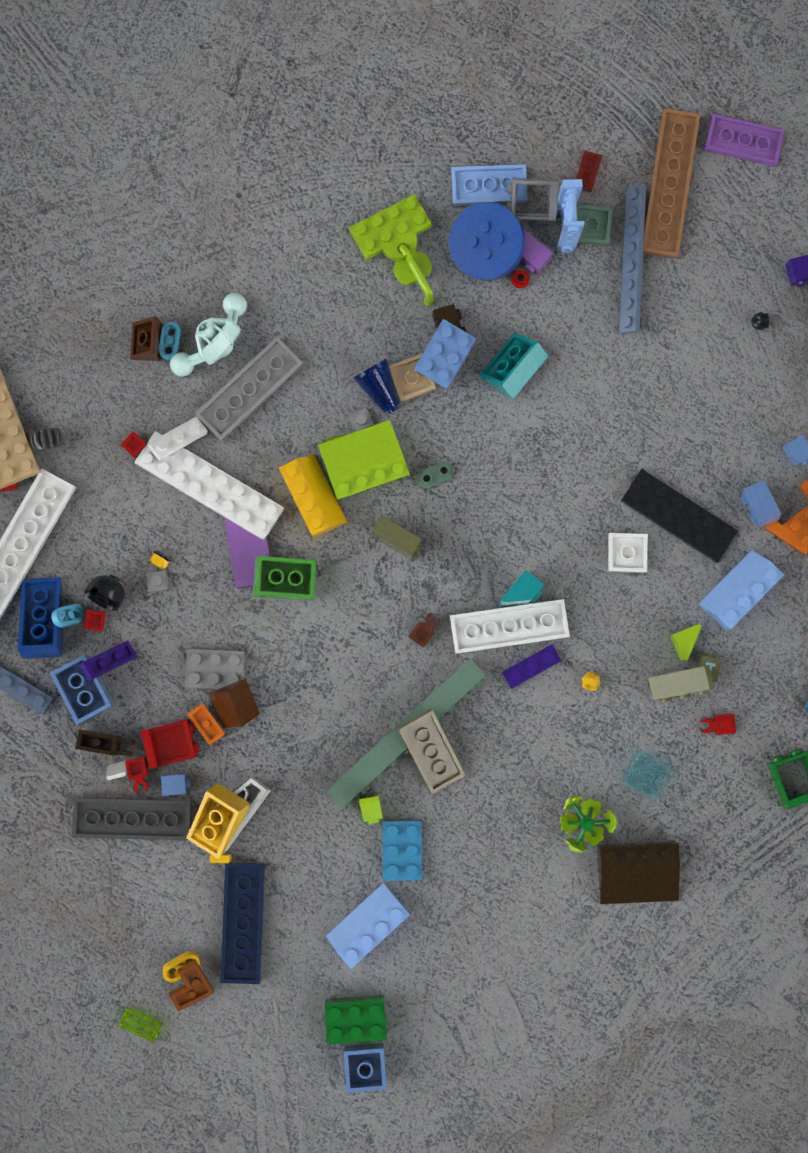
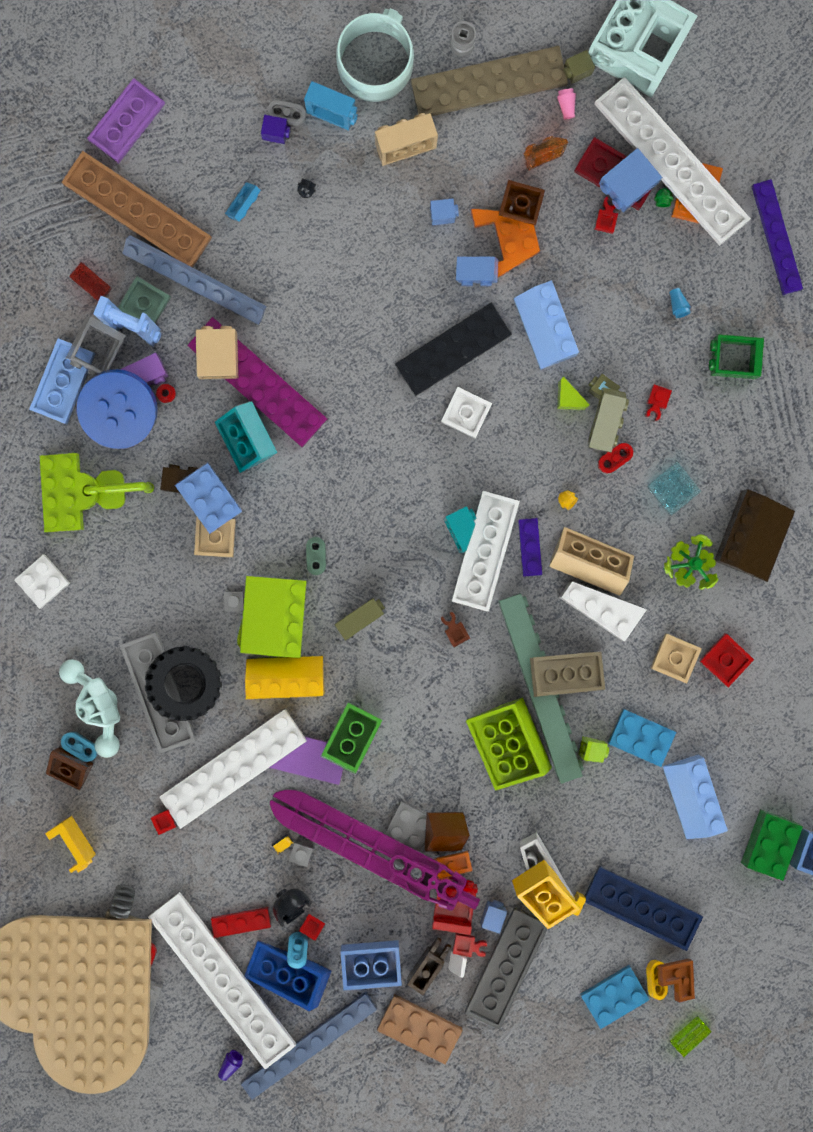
camera: 60 degrees left, 5 degrees up
dark purple plate [80,640,138,682] -> none
white plate [148,416,207,461] -> none
clear blue cone [353,359,400,414] -> none
none -> white plate [15,555,70,609]
none -> yellow panel [45,816,96,873]
none -> black tyre [145,646,222,721]
none -> magenta plate [187,317,328,448]
none -> tan brick [196,326,238,379]
none -> red plate [211,907,272,938]
none -> dark azure plate [225,182,261,222]
none -> magenta piece [270,790,480,911]
none -> medium nougat plate [377,994,463,1065]
none -> lime slope [466,697,552,791]
none -> tan slope [549,527,634,596]
none -> white wedge [559,581,647,641]
none -> dark azure plate [580,965,650,1029]
none -> red plate [598,443,634,474]
none -> tan plate [651,633,702,684]
none -> red plate [699,633,754,688]

